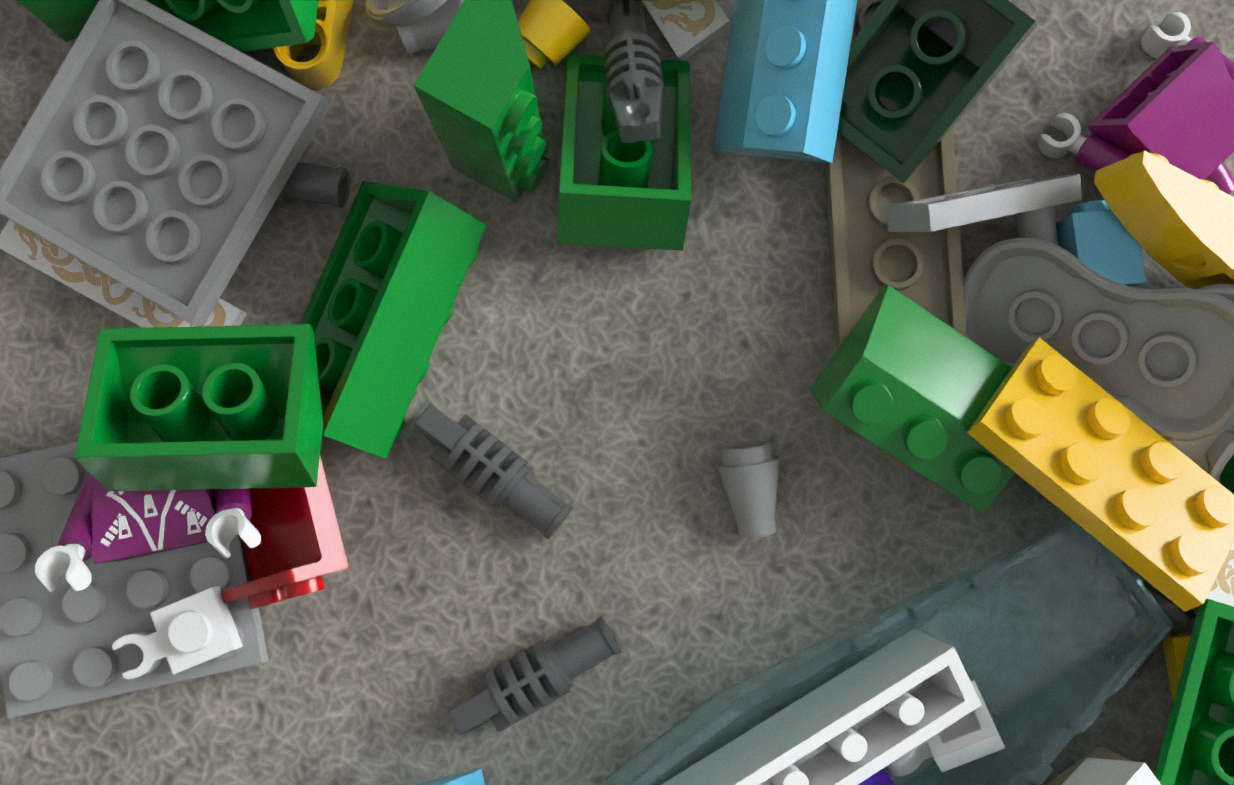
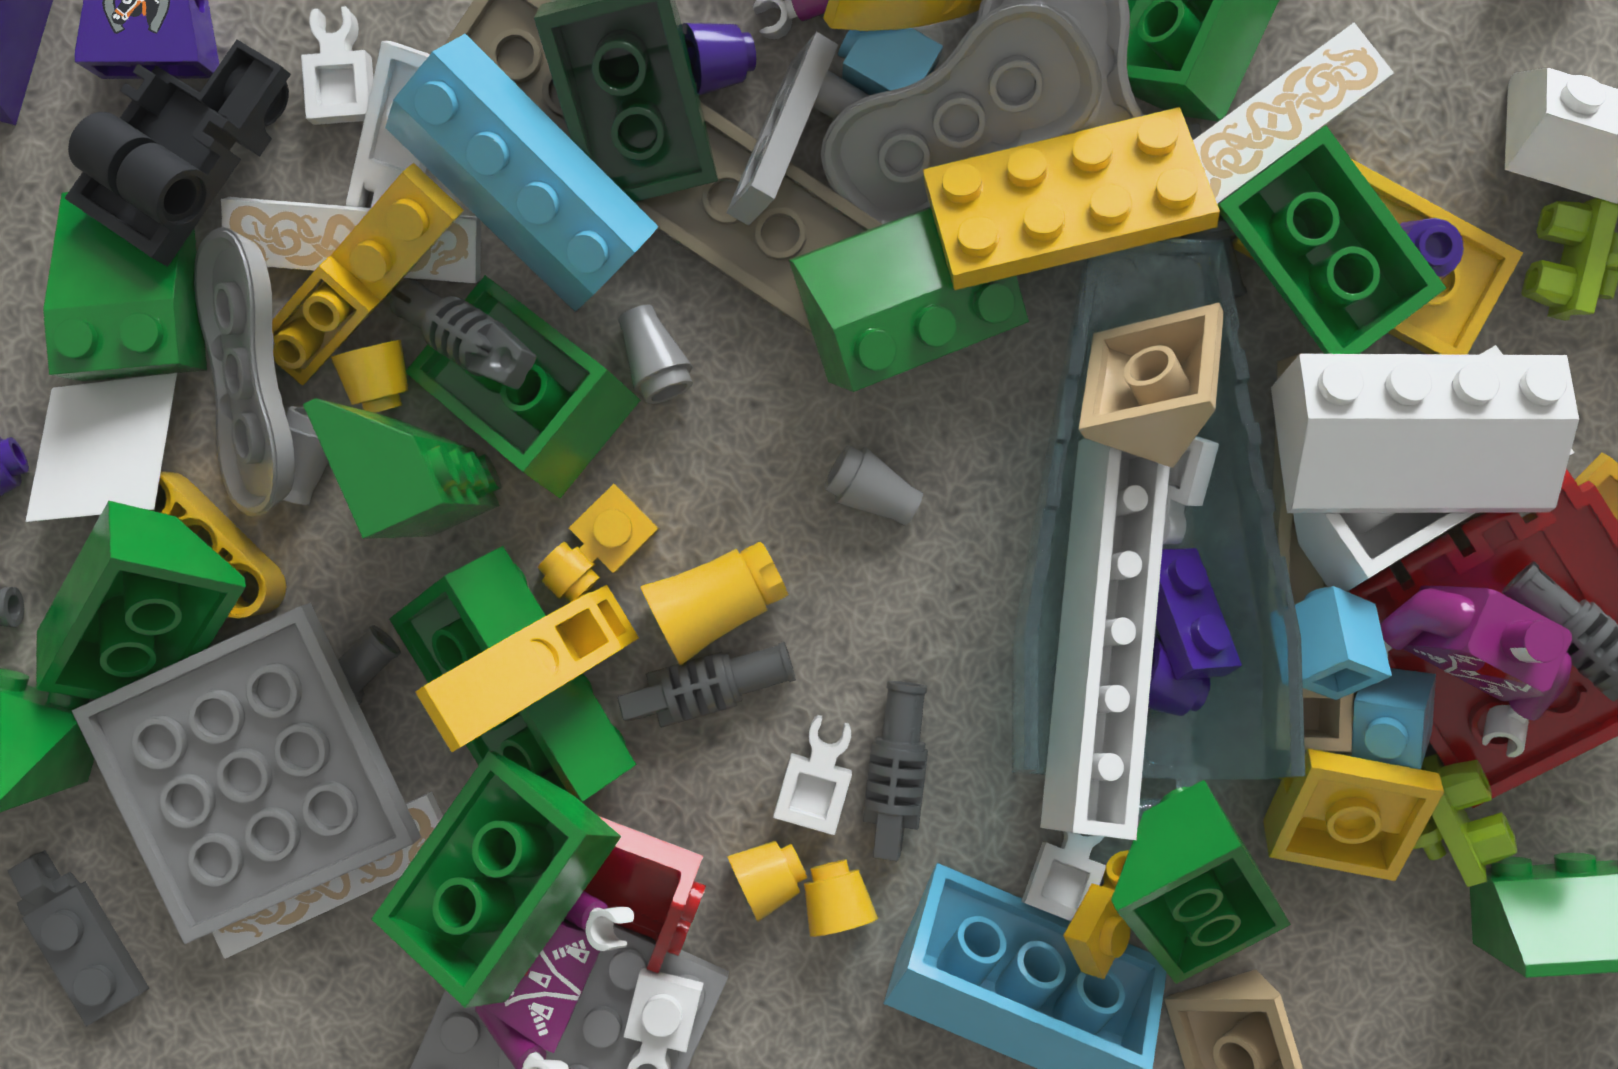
camera: 55 degrees left, 5 degrees up
none -> yellow slope [415,585,639,752]
none -> yellow plate [537,484,660,602]
none -> light grey cone [618,304,693,404]
none -> yellow plant [640,542,789,666]
none -> dark purple hat [682,23,756,96]
none -> yellow hat [727,840,808,922]
none -> white plate [773,715,852,835]
none -> yellow hat [804,859,878,937]
none -> tan slope [1079,303,1224,468]

